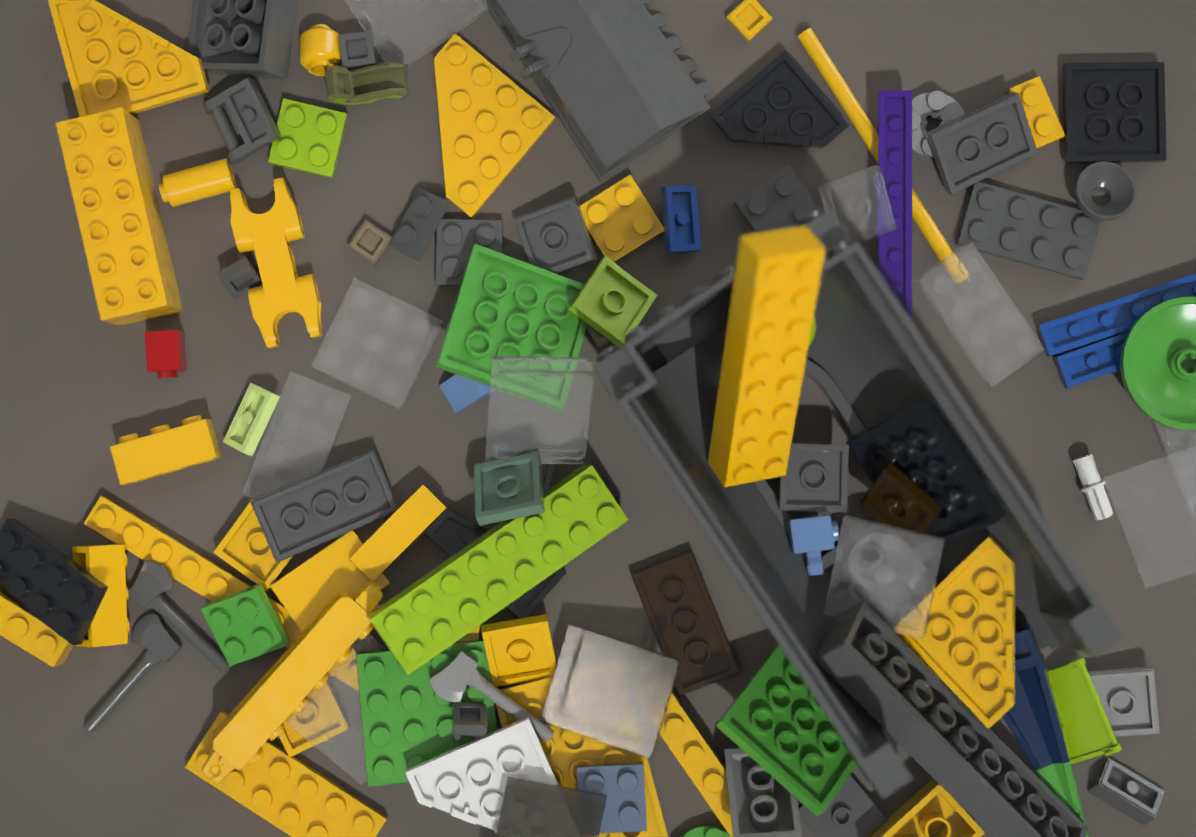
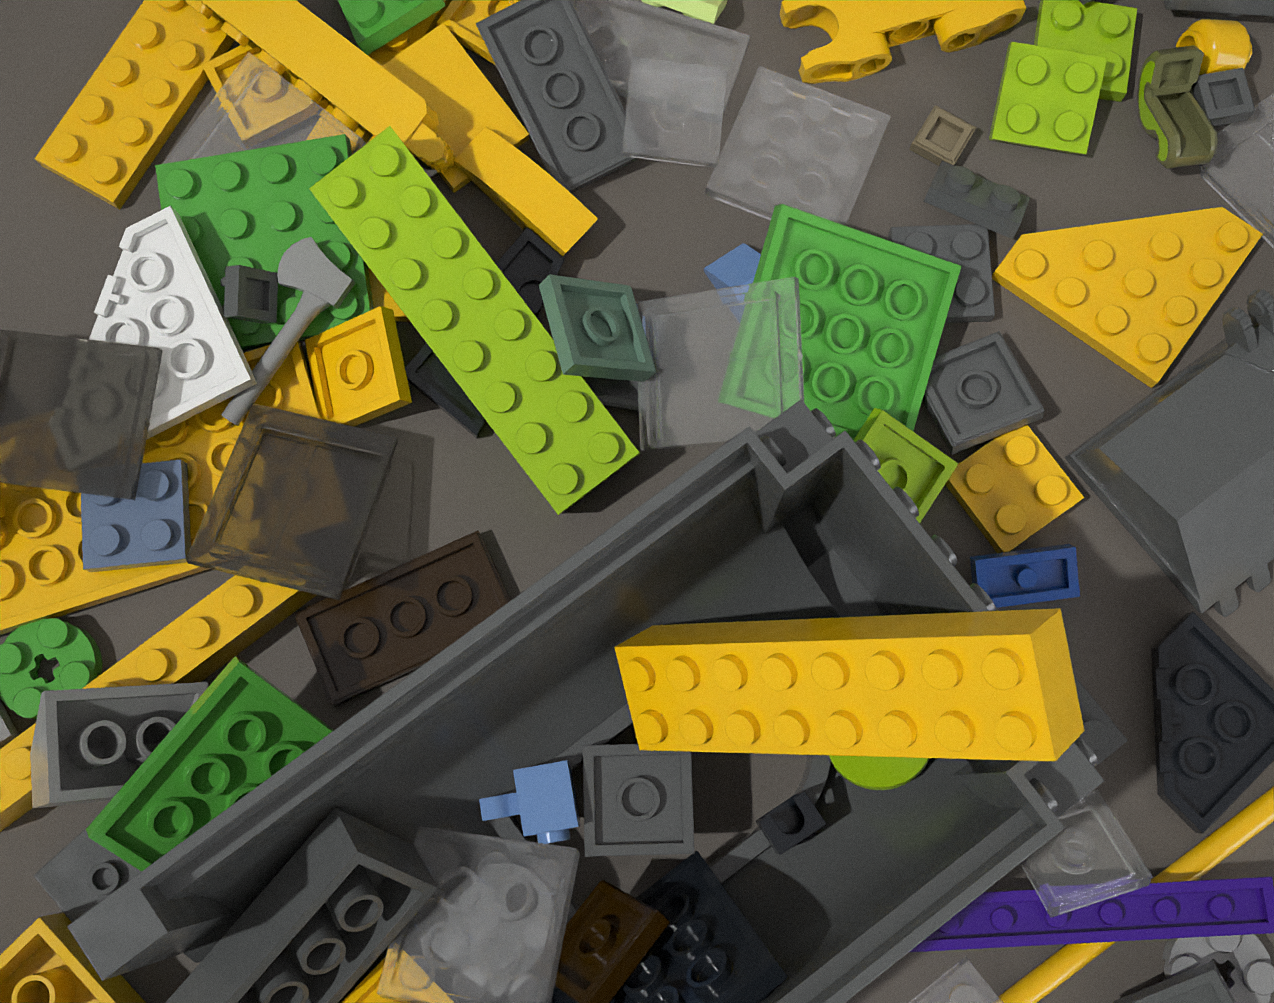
camera: 90 degrees right, 10 degrees down
none -> clear plate [621,56,727,168]
none -> black piece [755,791,826,855]
none -> lime plate [989,42,1107,156]

